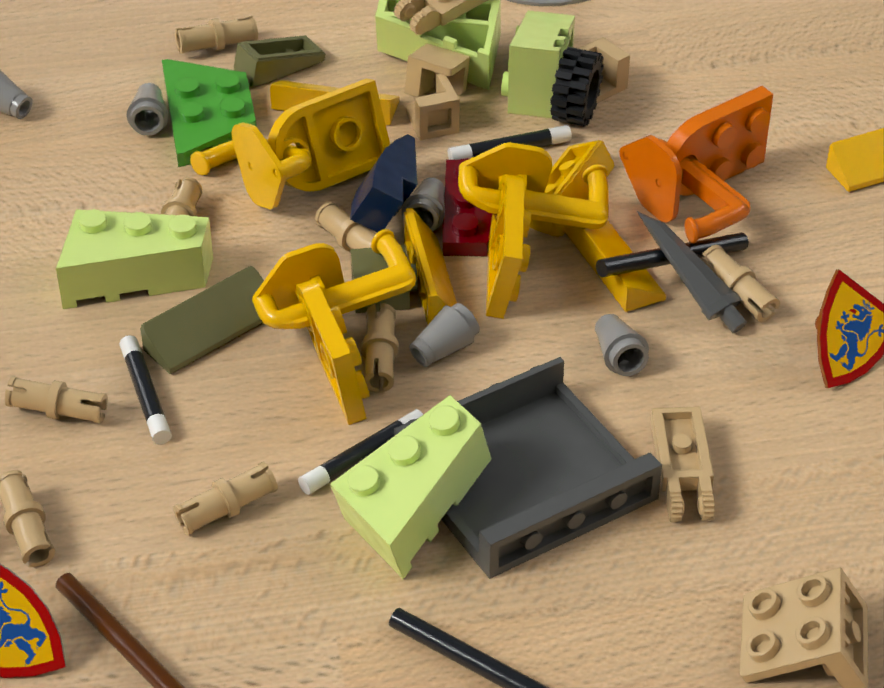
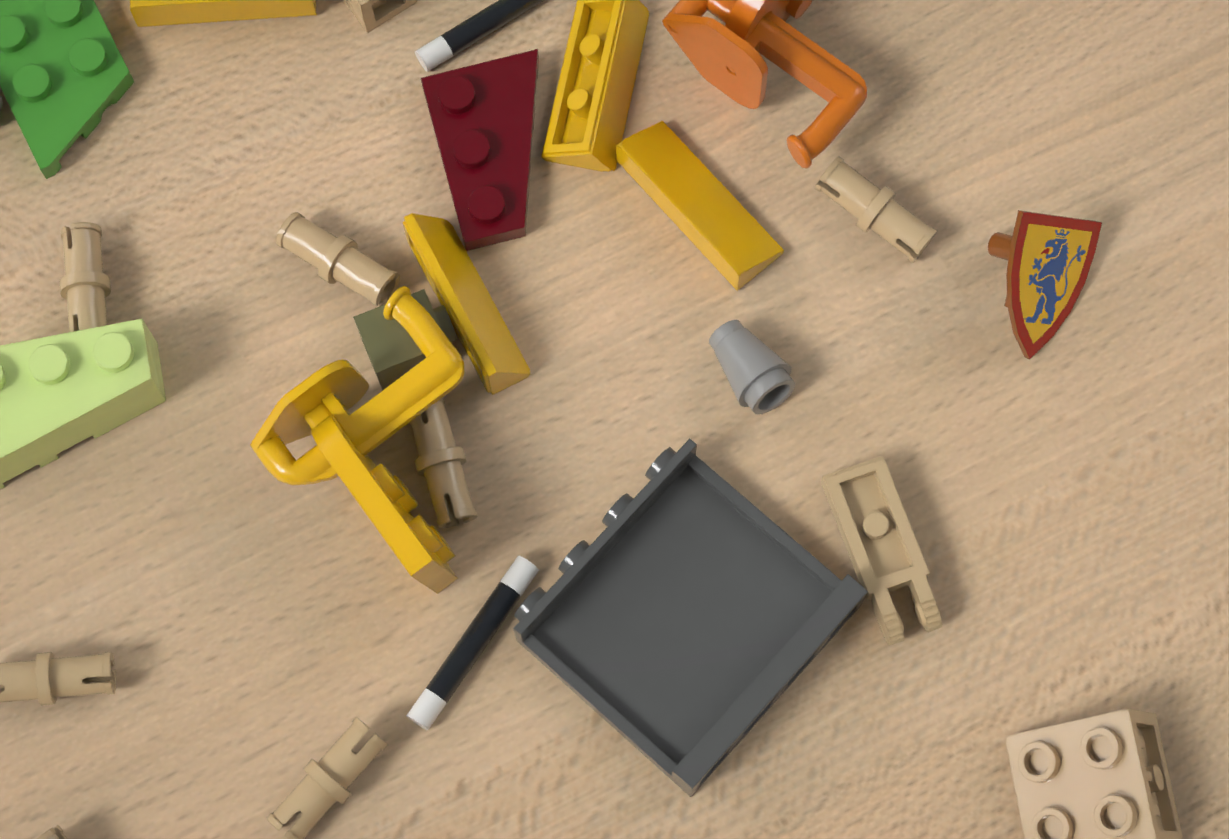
camera: 15 degrees left, 30 degrees up
bar [119,335,172,445] -> none
olive slope [140,266,264,374] -> none
yellow plate [190,78,390,209] -> none
yellowish green wedge [330,395,492,579] -> none
dark blue slope [350,134,418,233] -> none
light grey cone [402,178,445,231] -> none
light grey cone [409,303,480,367] -> none
yellow plate [458,142,609,319] -> none
black bar [596,232,749,277] -> none
dark grey bar [637,211,747,334] -> none

